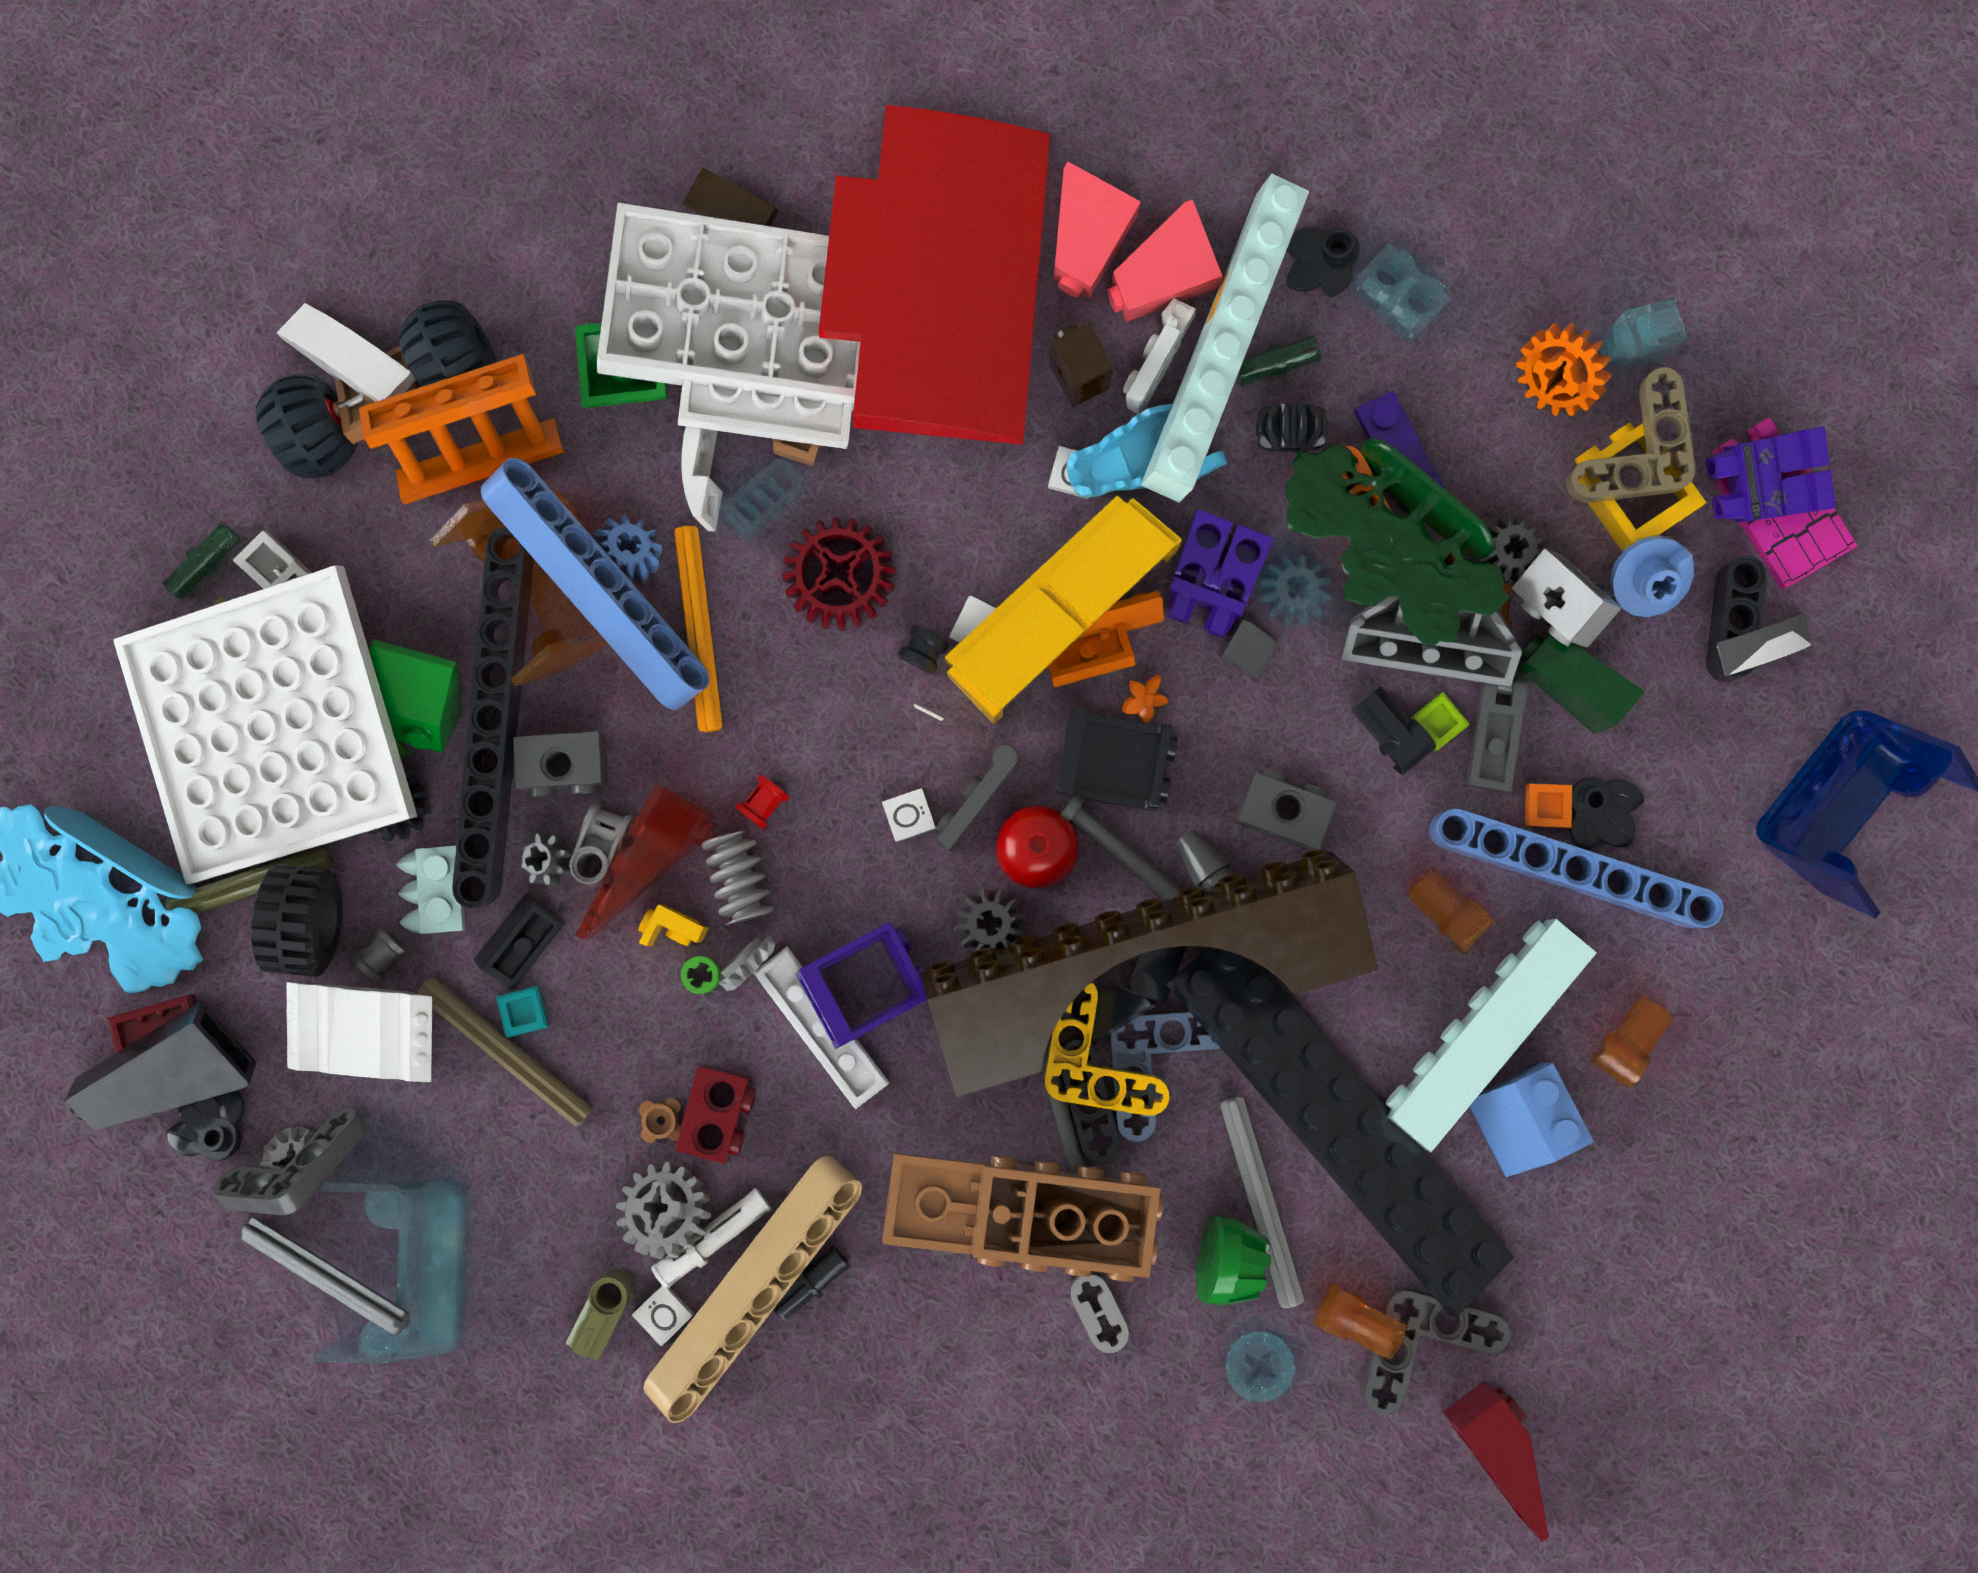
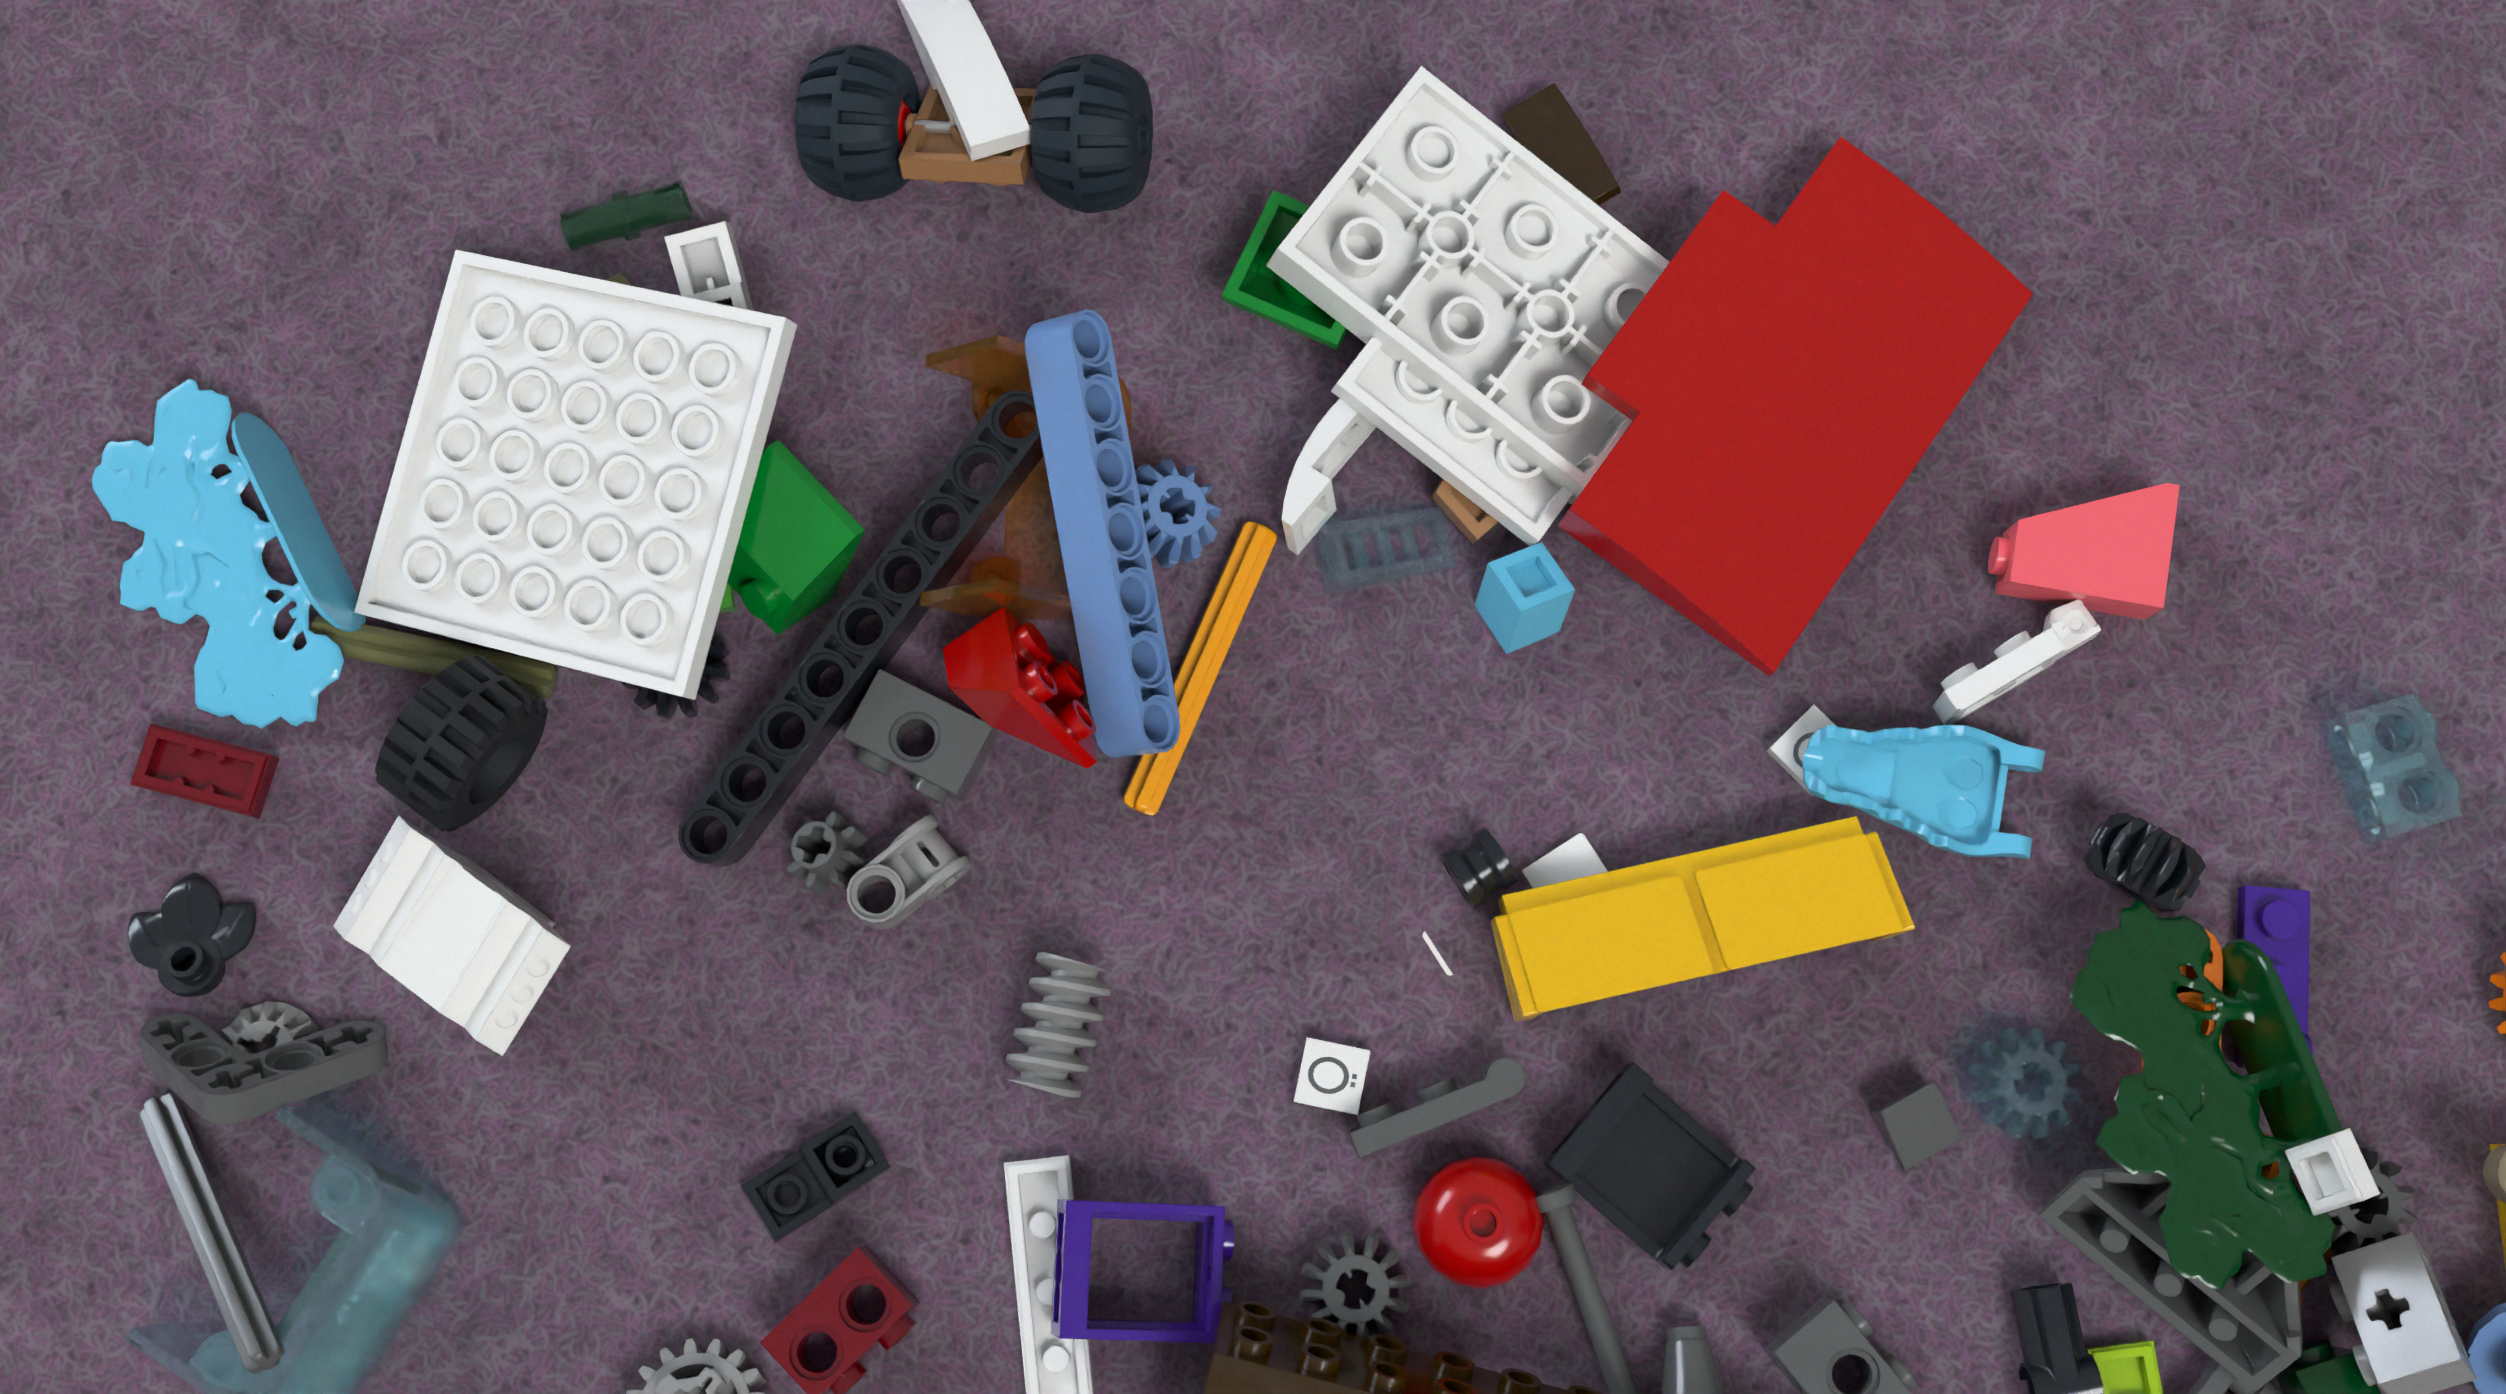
camera: 30 degrees right, 5 degrees down
slope [64,1001,256,1131] -> none
flat silver bush [350,925,409,982] -> none
orange fence [359,354,564,505] -> none
light aqua plate [396,846,466,934] -> none
dark tan axle [417,978,592,1126] -> none
black slope [474,893,565,990] -> none
teal tile [496,985,550,1038] -> none
clear red wedge [576,783,714,940] -> none
yellow bracket [638,904,710,947] -> none
medium nougat plate [638,1098,681,1143] -> none
bright green bush [681,956,721,994] -> none
light grey gear [719,935,775,991] -> none
red bush [735,774,790,830] -> none
dark red gear [782,517,896,631] -> none
orange bracket [1047,591,1164,688] -> none
dark brown brick [1049,322,1113,408] -> none
coral slope [1054,162,1141,299] -> none
orange plant [1121,675,1169,724] -> none
light aqua brick [1141,173,1309,502] -> none
dark purple hips [1166,509,1274,638] -> none
clear green pin [1237,335,1321,388] -> none
black plate [1286,228,1360,297] -> none
none -> black slope [741,1111,890,1244]
none -> red slope [942,607,1098,769]
none -> medium azure panel [1475,542,1575,654]
none -> white tile [2285,1128,2380,1216]

